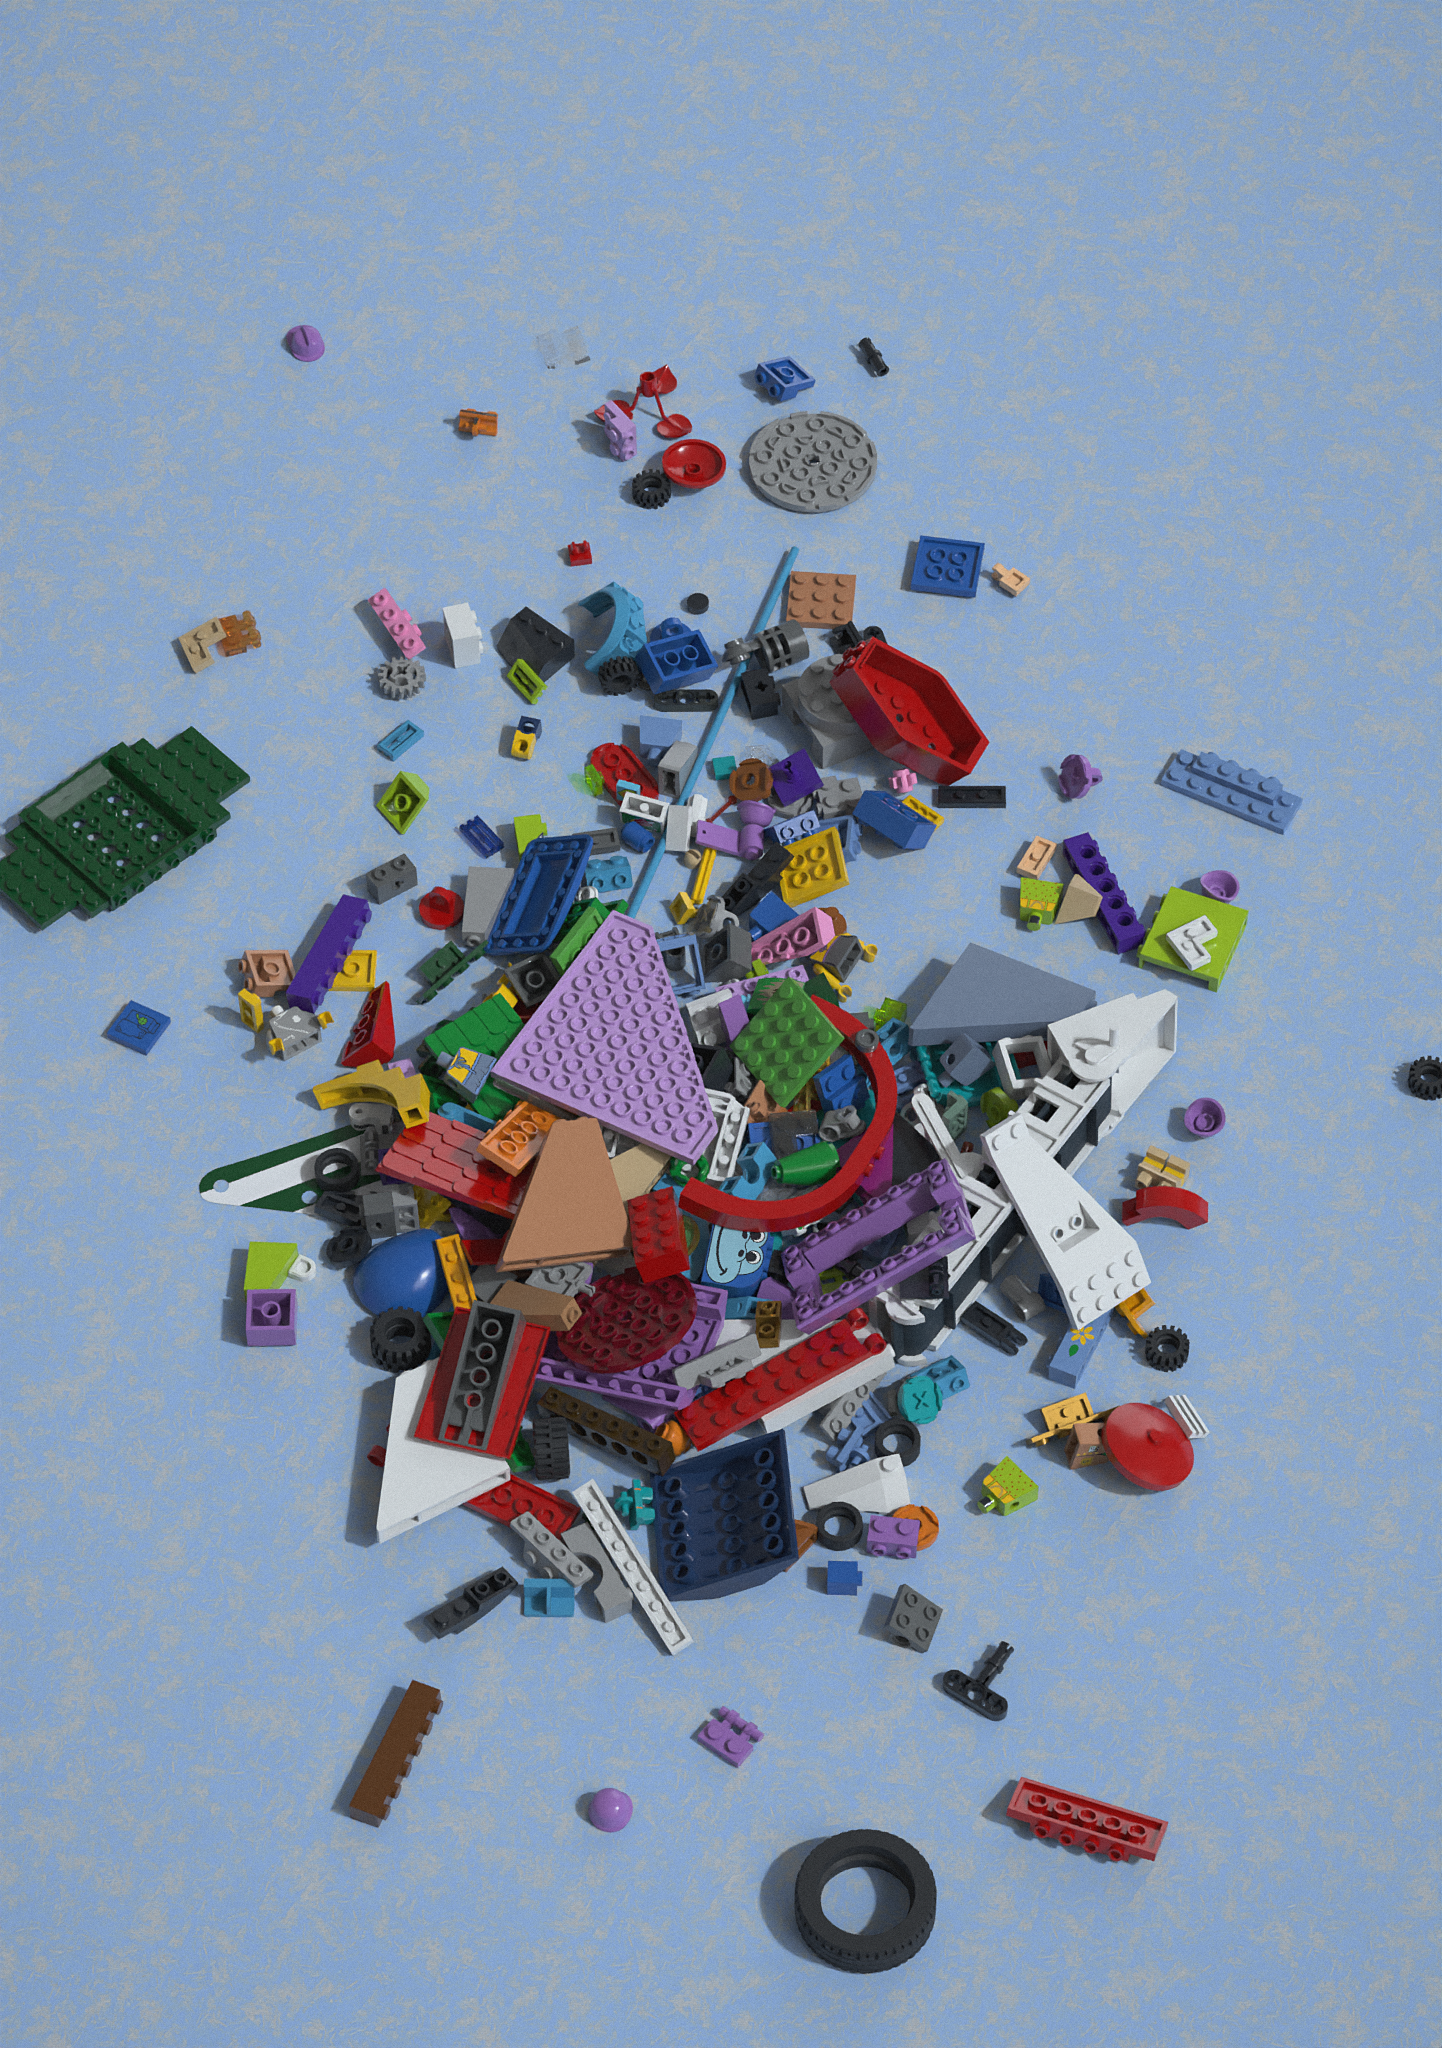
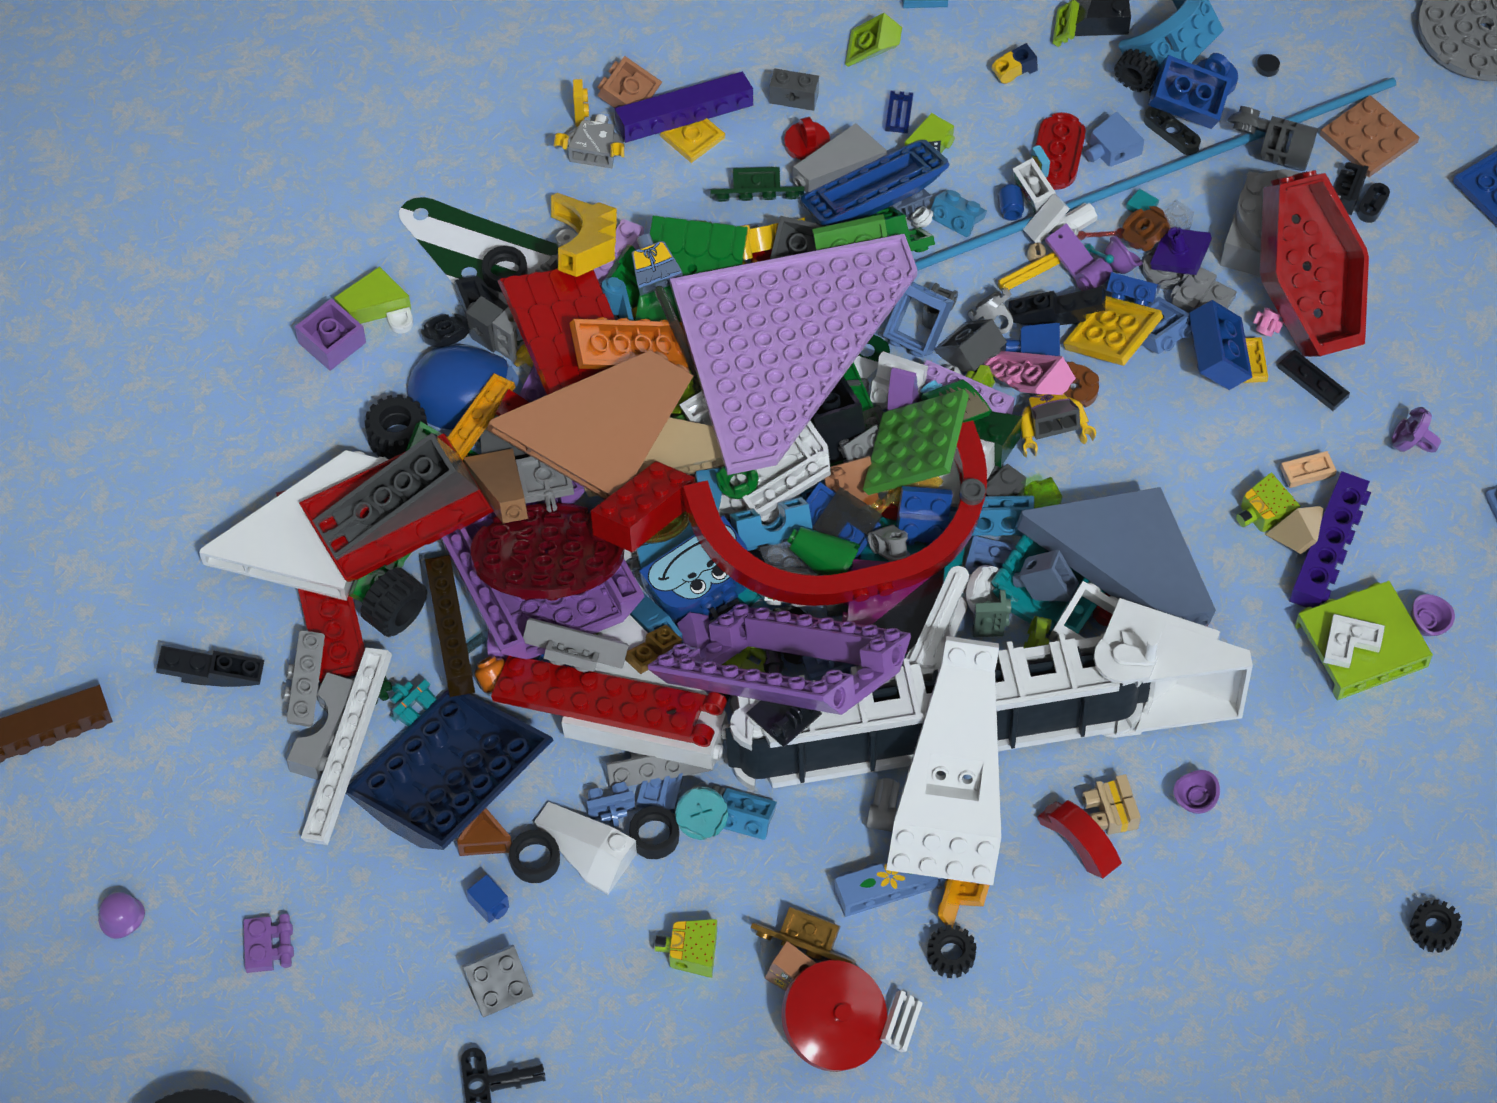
camera: 45 degrees right, 5 degrees up
blue tile [107,1000,171,1055] -> none
red wedge [341,981,396,1067] -> none
dark azure panel [524,1578,575,1617] -> none
dark grey plate [572,827,620,855] -> none
clear neon green plate [584,764,604,796] -> none
light grey slope [658,740,698,799] -> none
yellow tile [669,892,699,925] -> none
black brick [741,668,781,720] -> none
medium lavender bracket [867,1515,920,1559] -> none
orange plate [892,1504,939,1551] -> none
black hinge [960,1301,1028,1356] -> none
none -> teal hinge [1084,243,1114,264]

